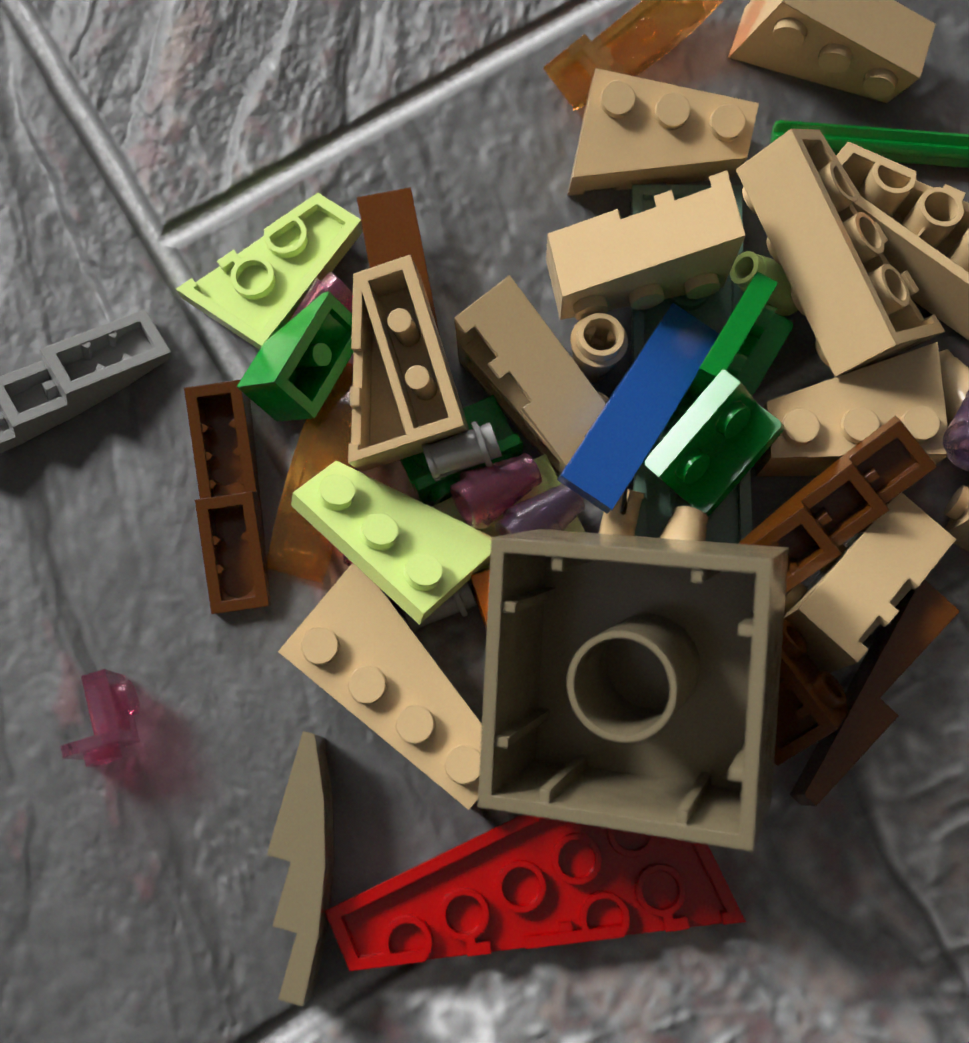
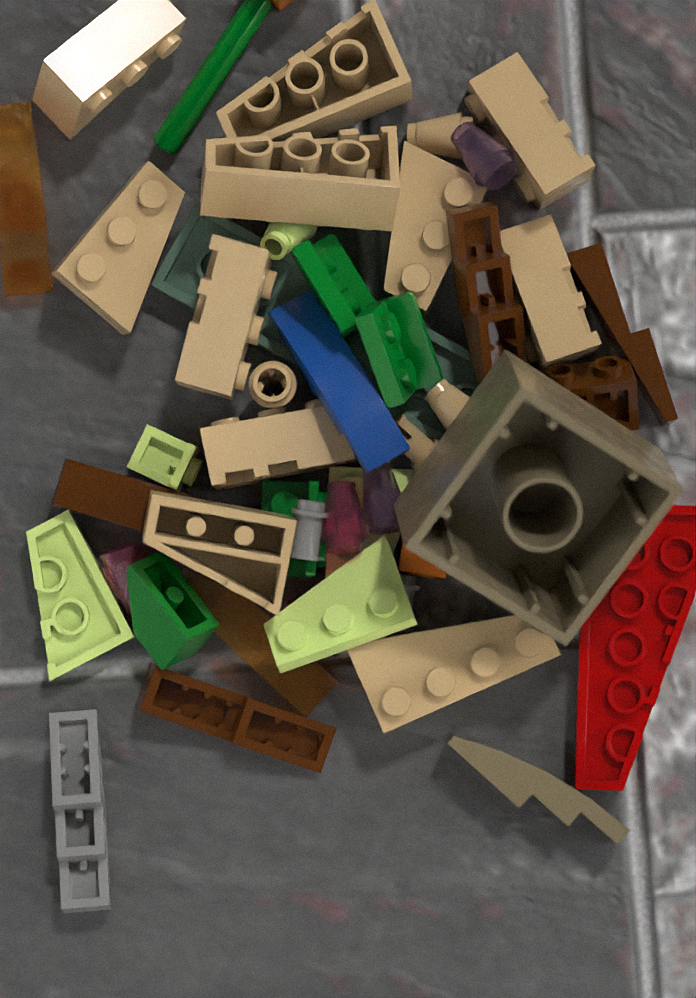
camera: 65 degrees left, 10 degrees up
clear pink bracket [60,669,140,767] -> none
none -> yellowish green bracket [127,424,203,492]

